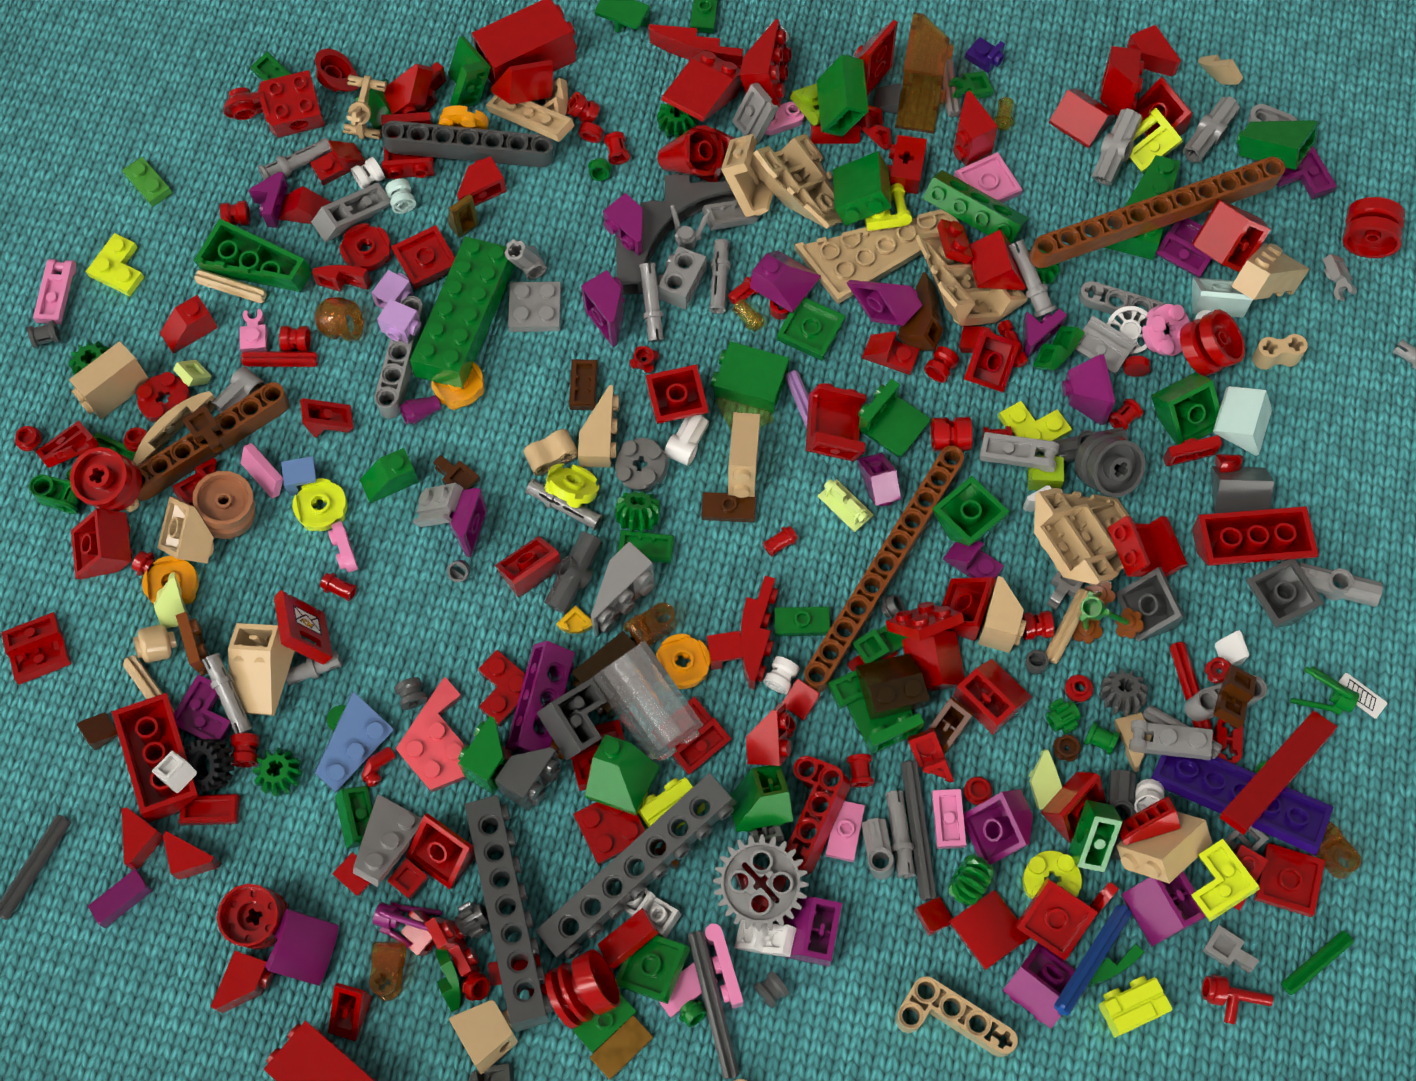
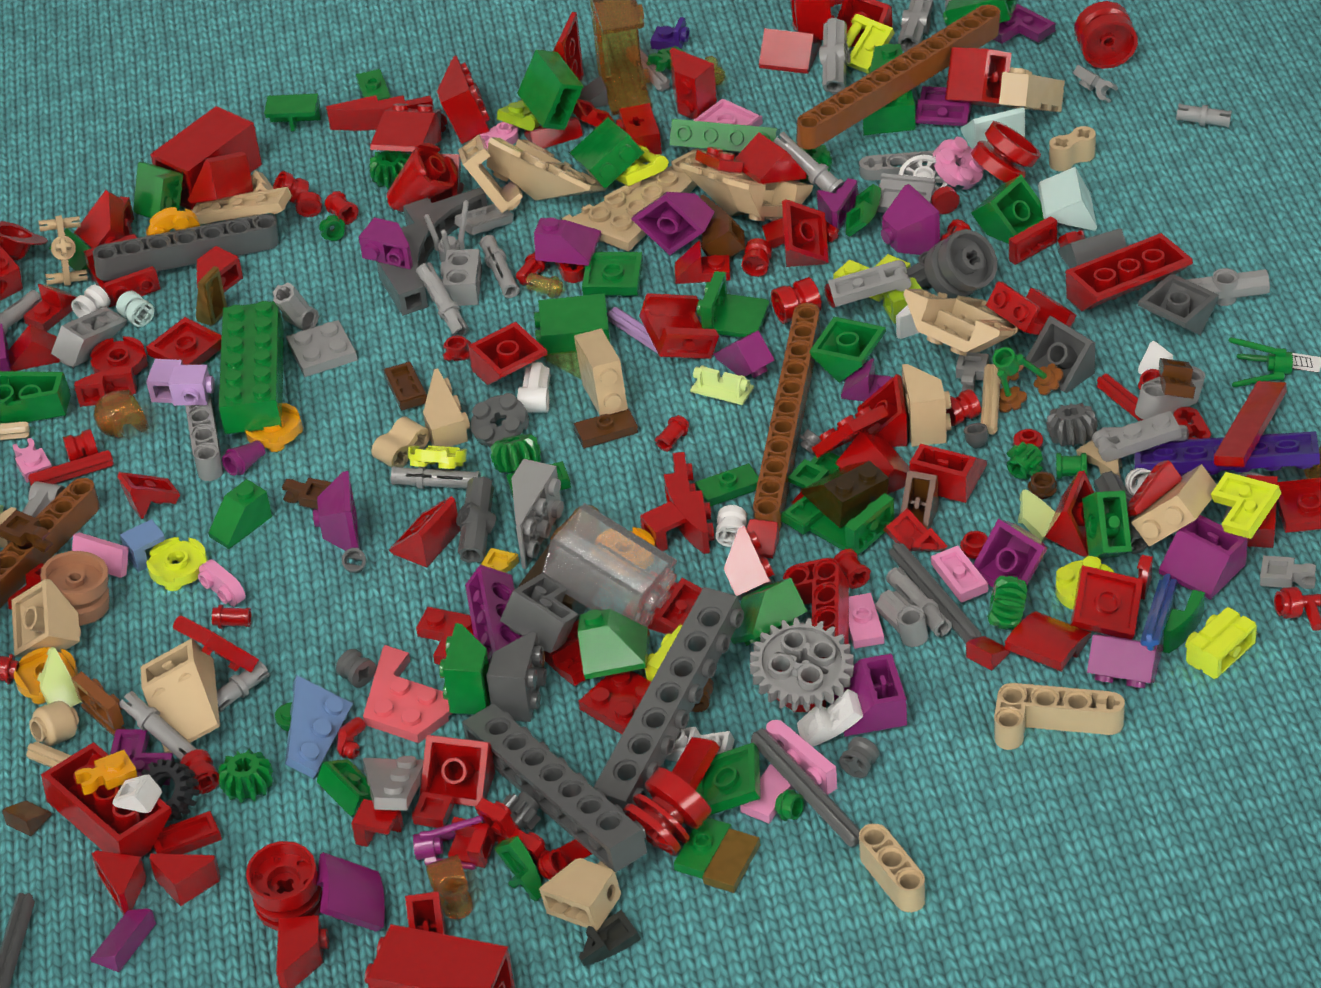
camera: 20 degrees left, 25 degrees down
light grey plate [412,483,463,527] -> none
magenta slope [581,270,625,347] -> none
light grey plate [732,83,779,144] -> none
none -> light orange plate [75,750,138,795]

